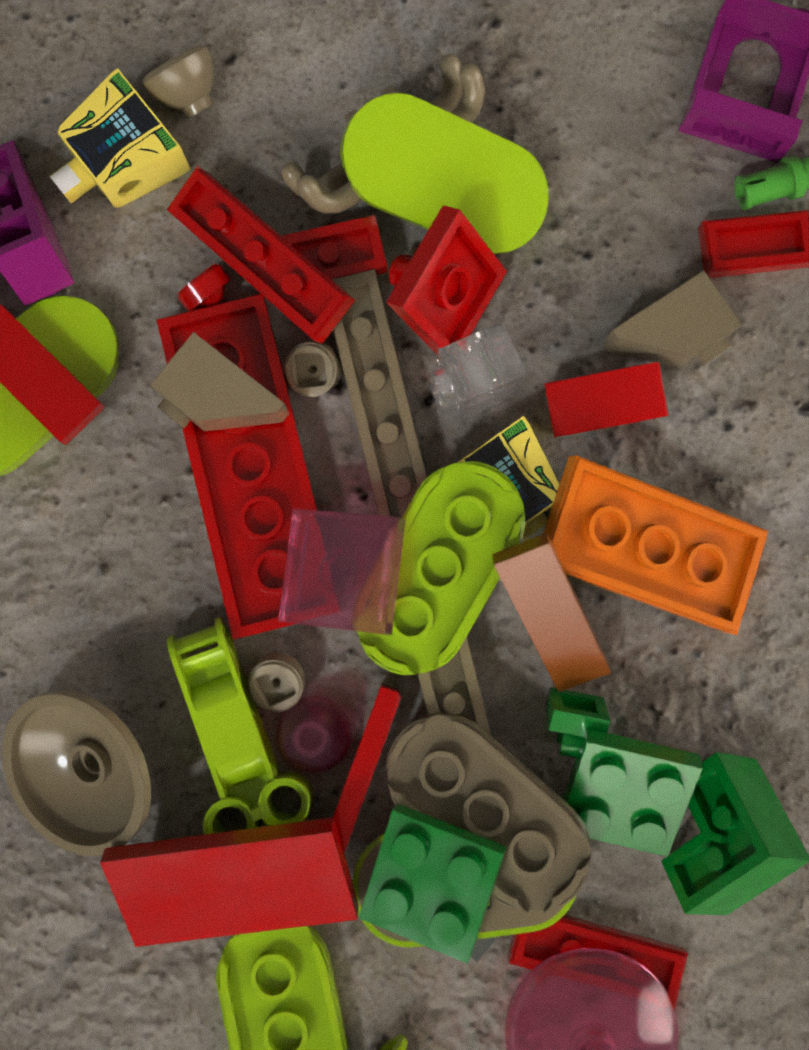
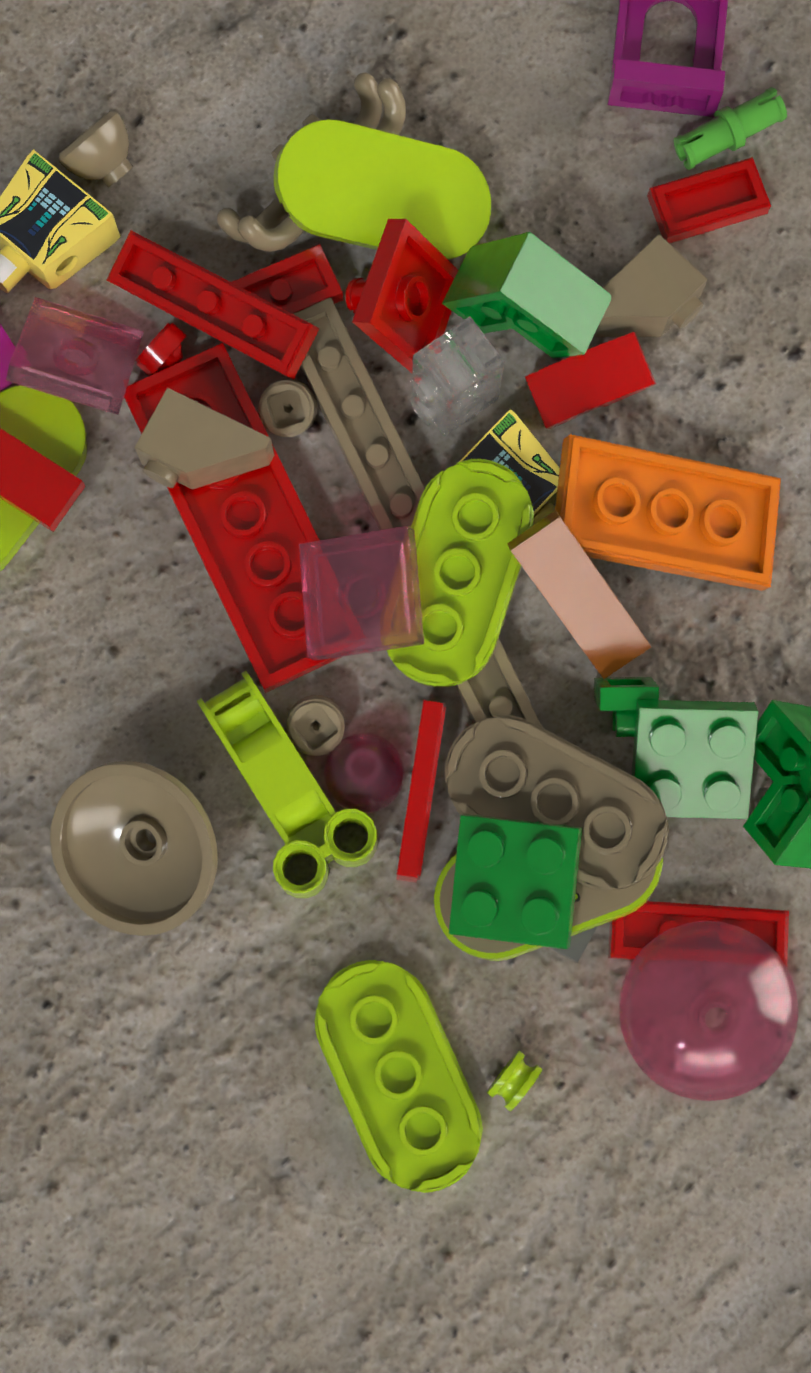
camera: 10 degrees left, 5 degrees down
red tile [100,817,359,947] -> none
none -> clear pink tile [6,297,144,415]
none -> panel [442,232,611,359]

